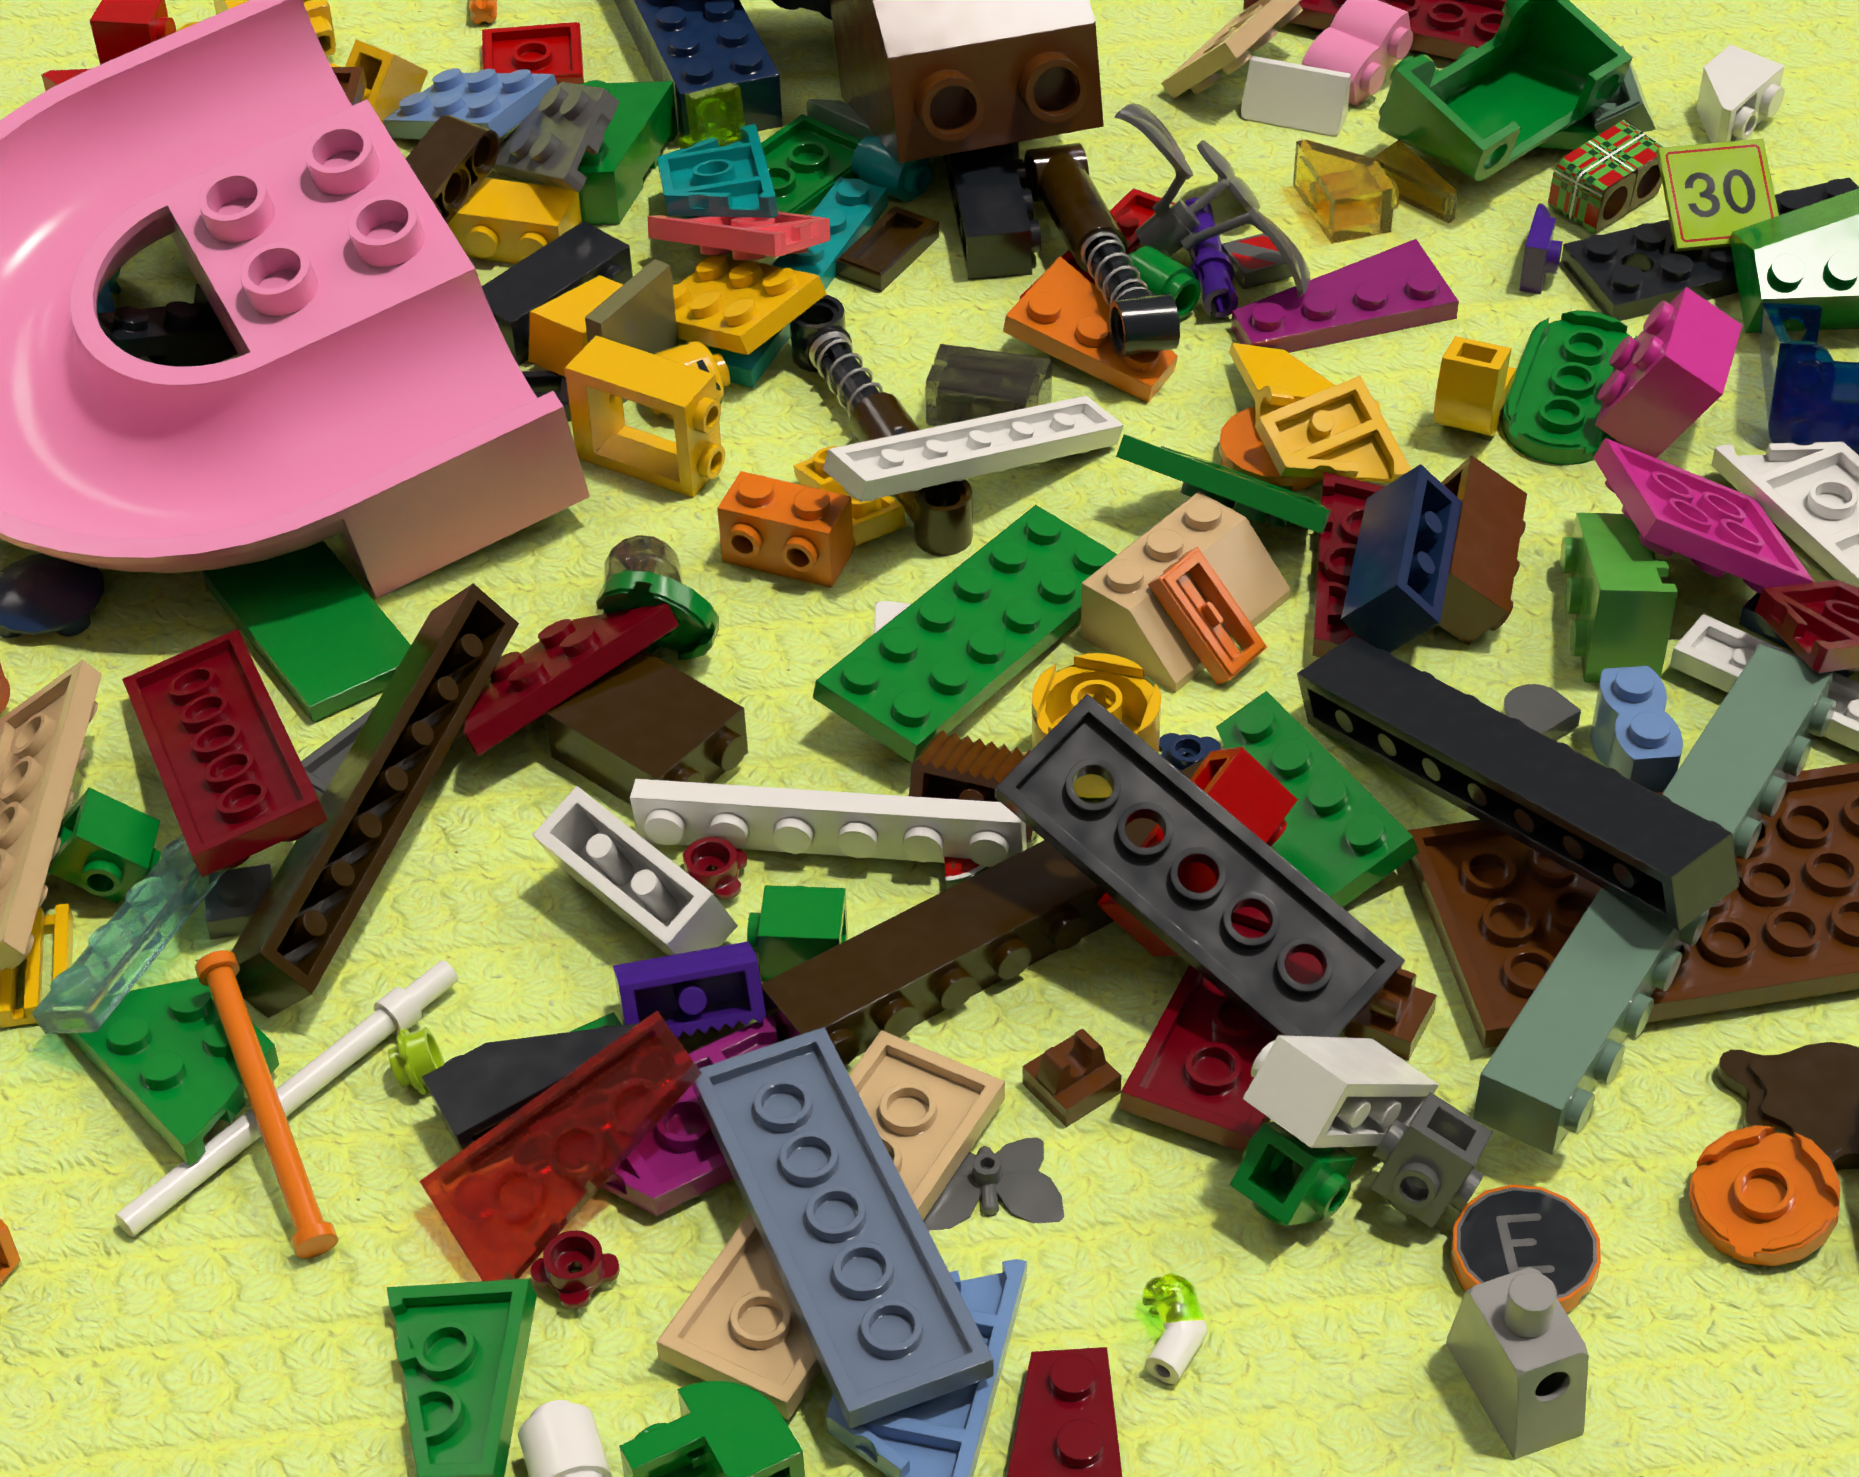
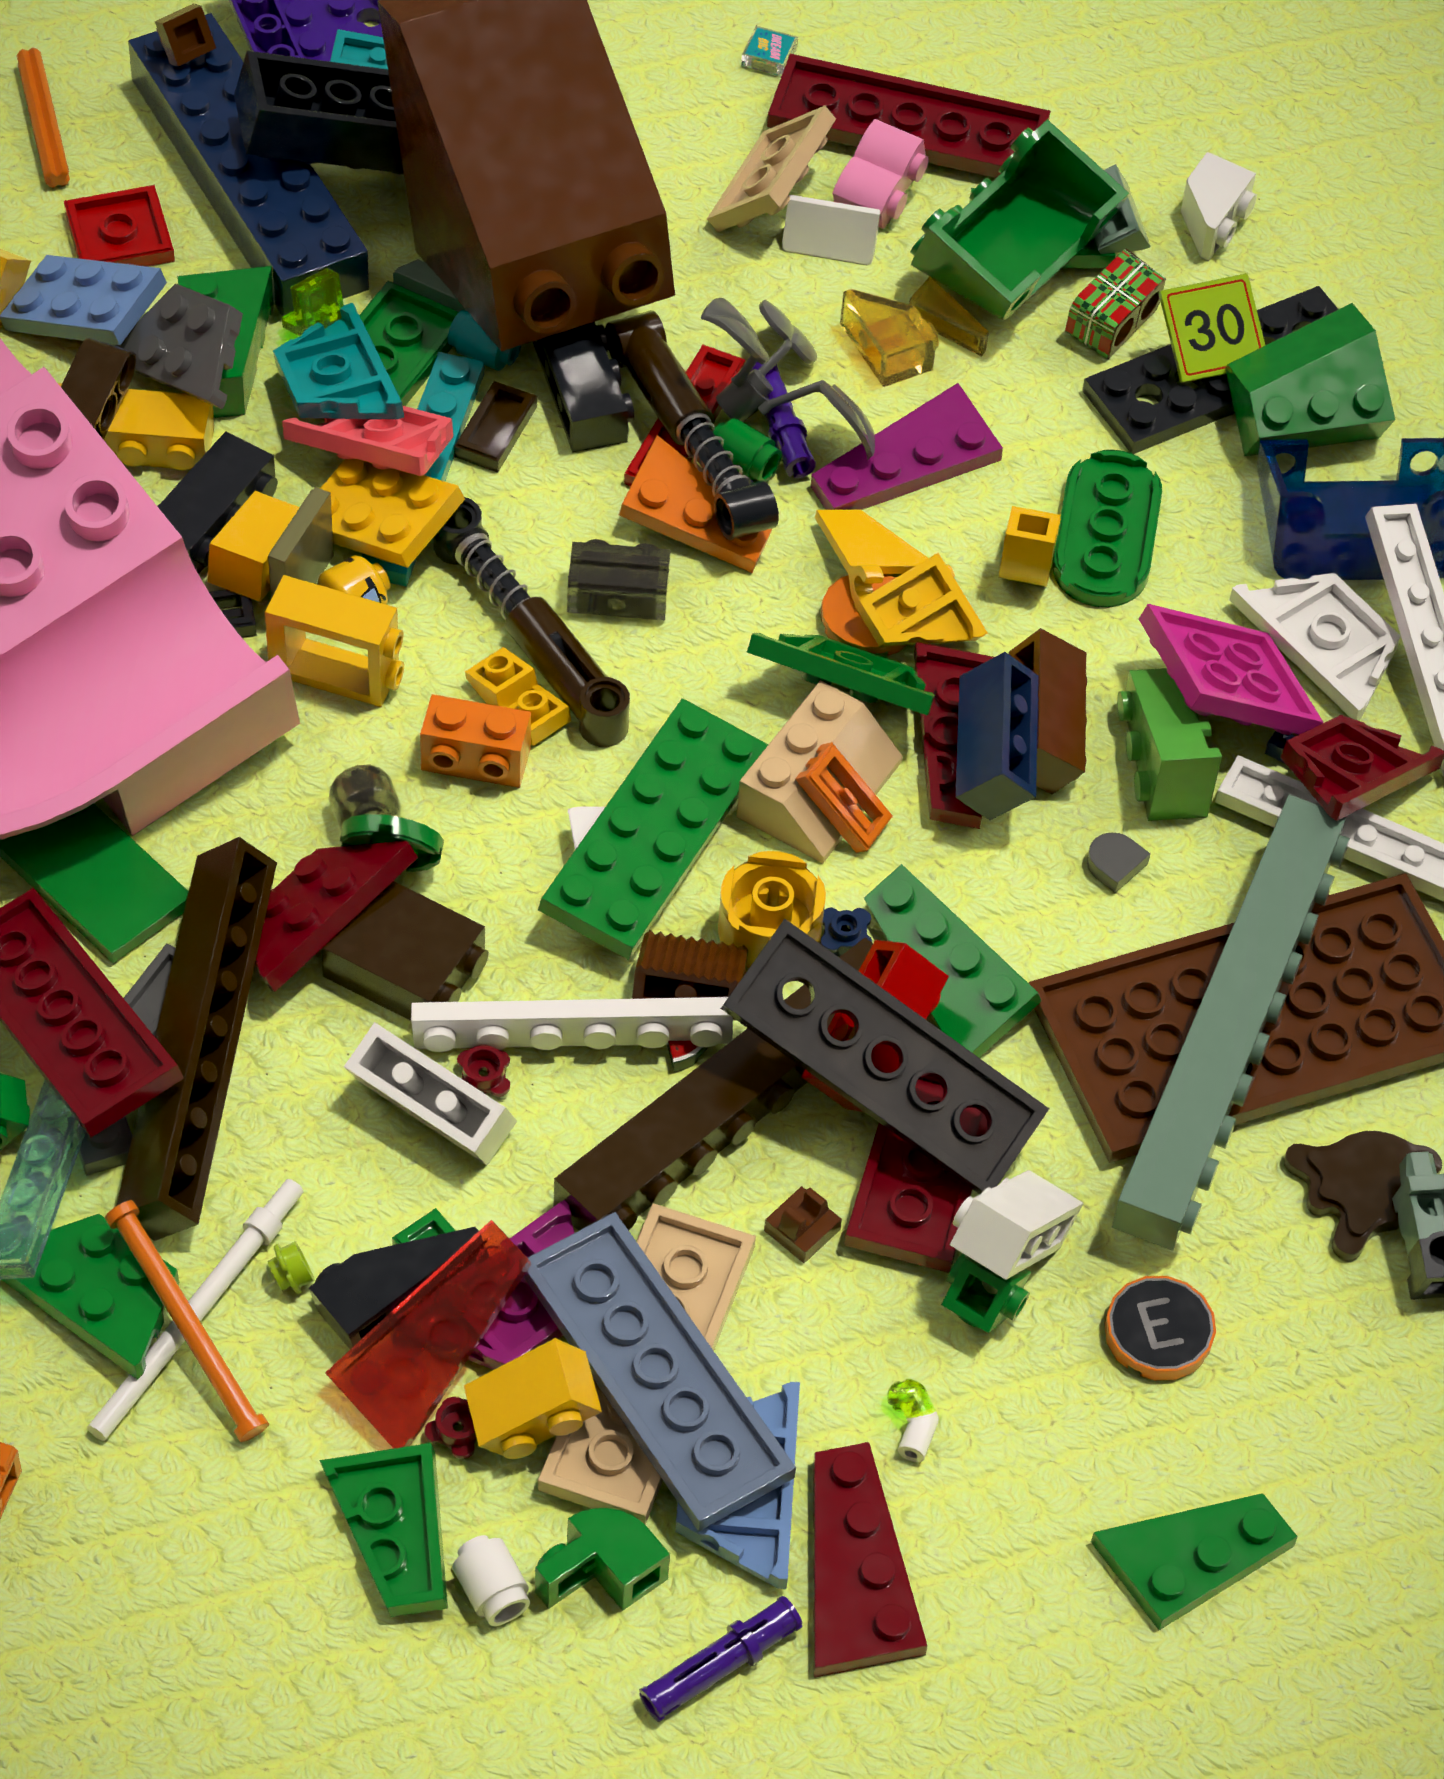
camera: 15 degrees left, 10 degrees up
dark purple brick [613,941,766,1042] -> none
green brick [747,885,848,981] -> none
white plate [823,396,1124,502] -> none
dark grey piece [923,1137,1064,1231] -> none
dark grey tile [1222,233,1292,289] -> none
black brick [1297,636,1739,931] -> none
reddish brown tile [1344,969,1437,1060] -> none
dark grey brick [1370,1092,1493,1228] -> none
light grey torso [1446,1267,1589,1460] -> none
plate [1519,203,1563,294] -> none
medium blue brick [1590,666,1683,793] -> none
dark pink piece [1595,287,1742,458] -> none
orange tile [1689,1125,1840,1267] -> none
none -> yellow brick [464,1338,602,1459]

